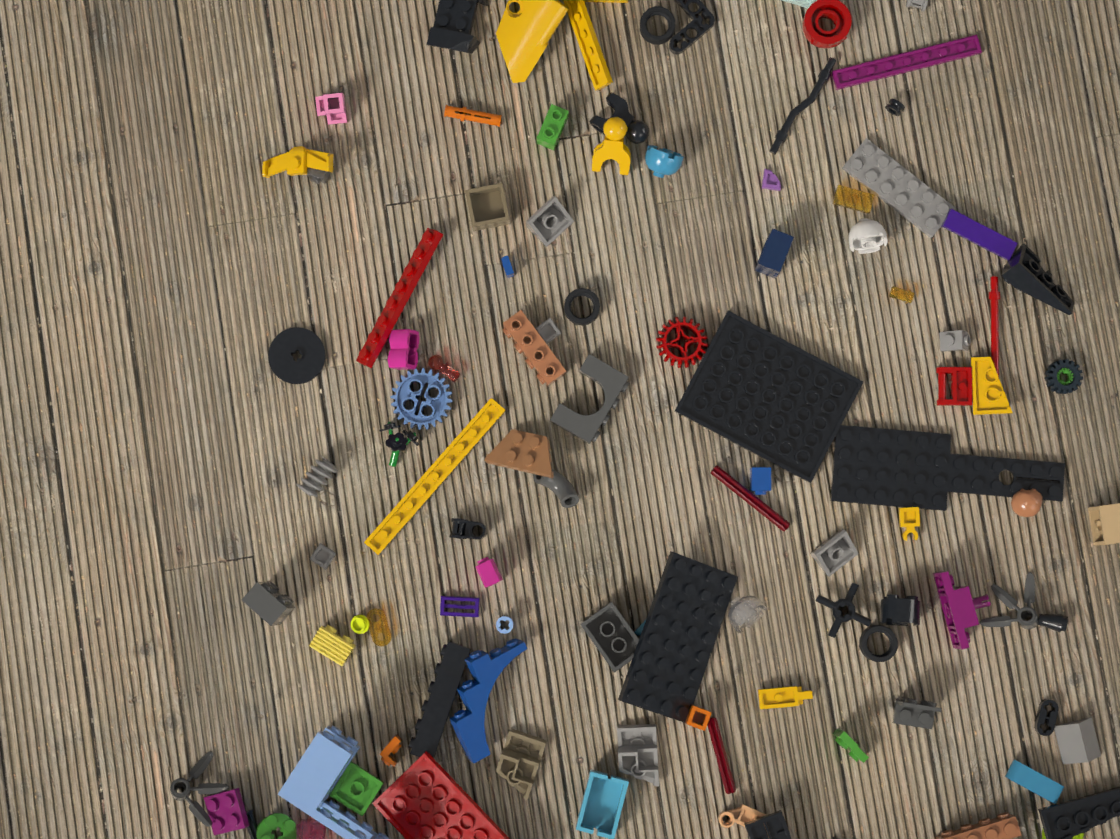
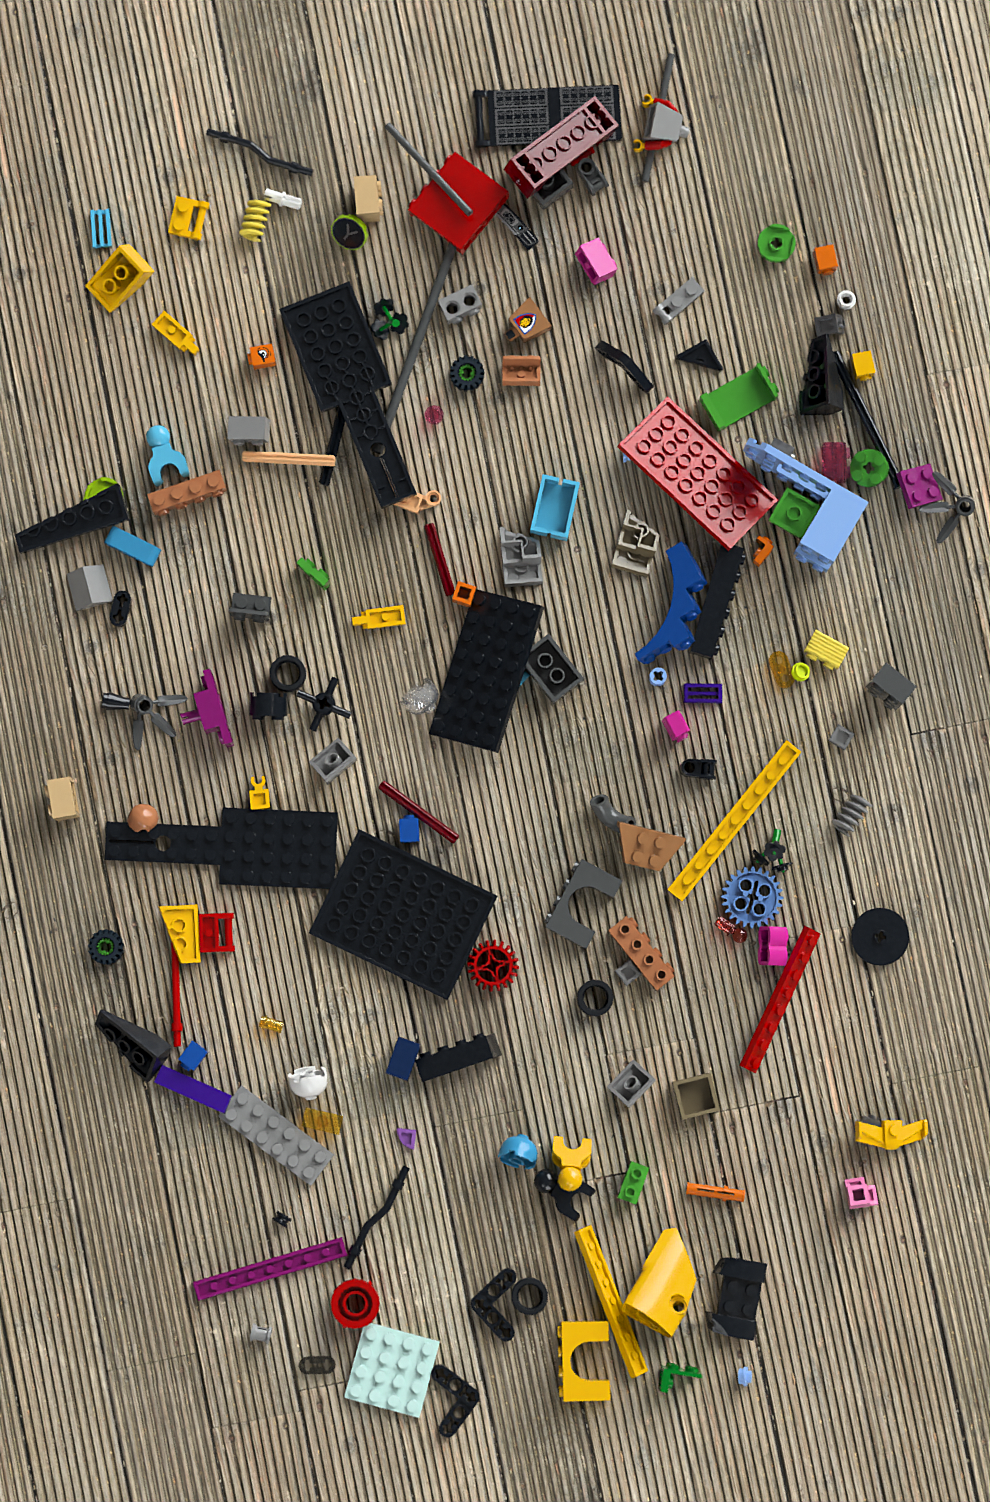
camera: 175 degrees right, 0 degrees up
blue tile [501,255,514,278] -> none
light grey bracket [939,330,971,352] -> none
none -> blue brick [178,1041,209,1071]
none -> black wedge [415,1033,502,1082]

